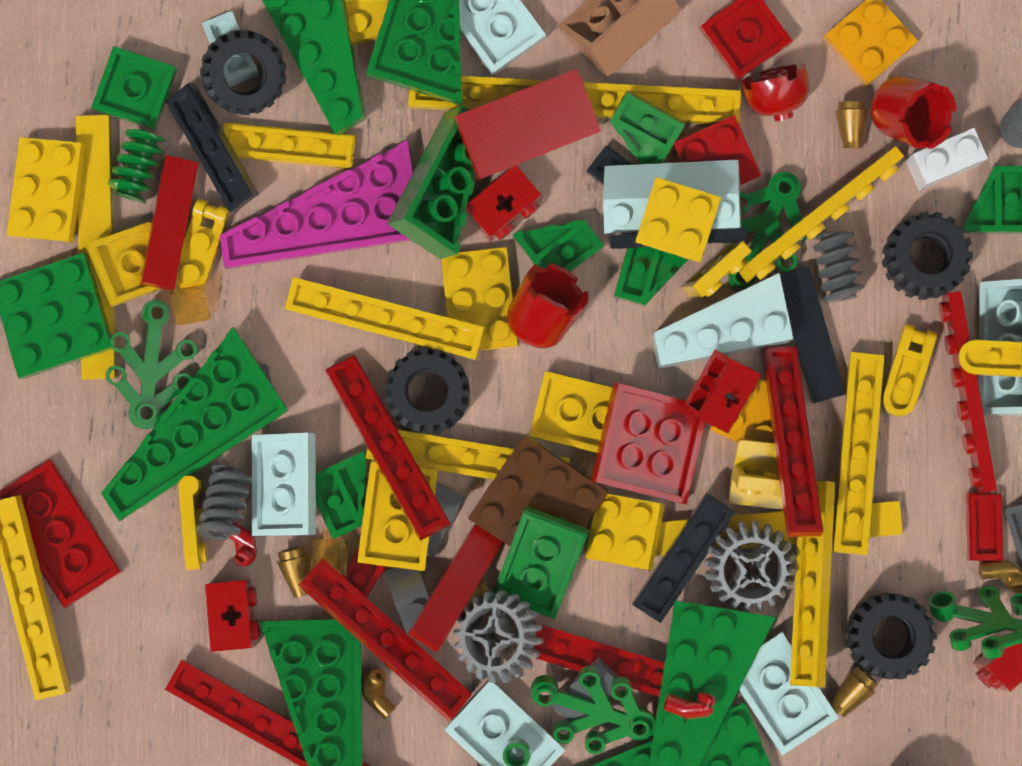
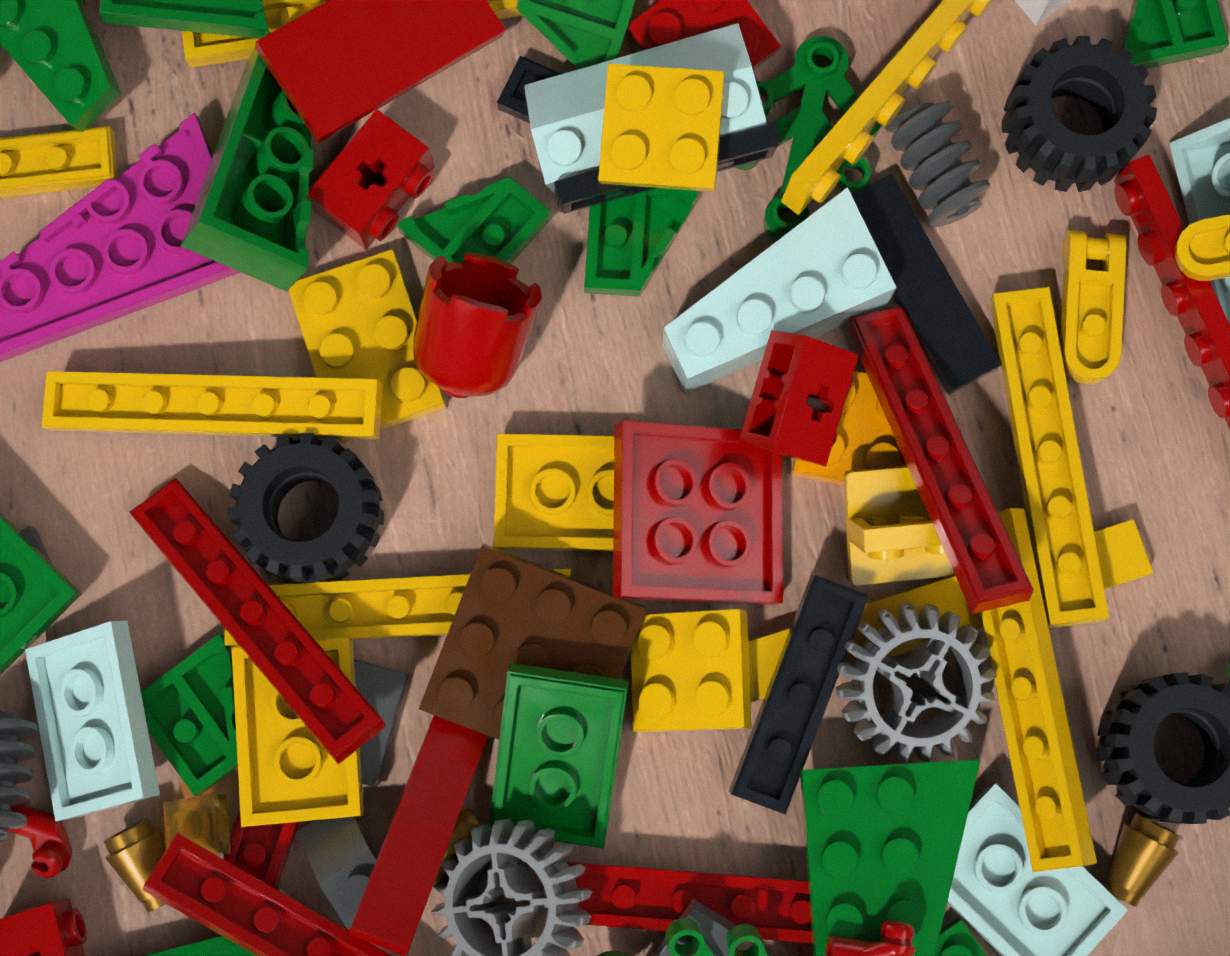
camera: 15 degrees left, 5 degrees down
yellow plate [681,241,752,298] -> none

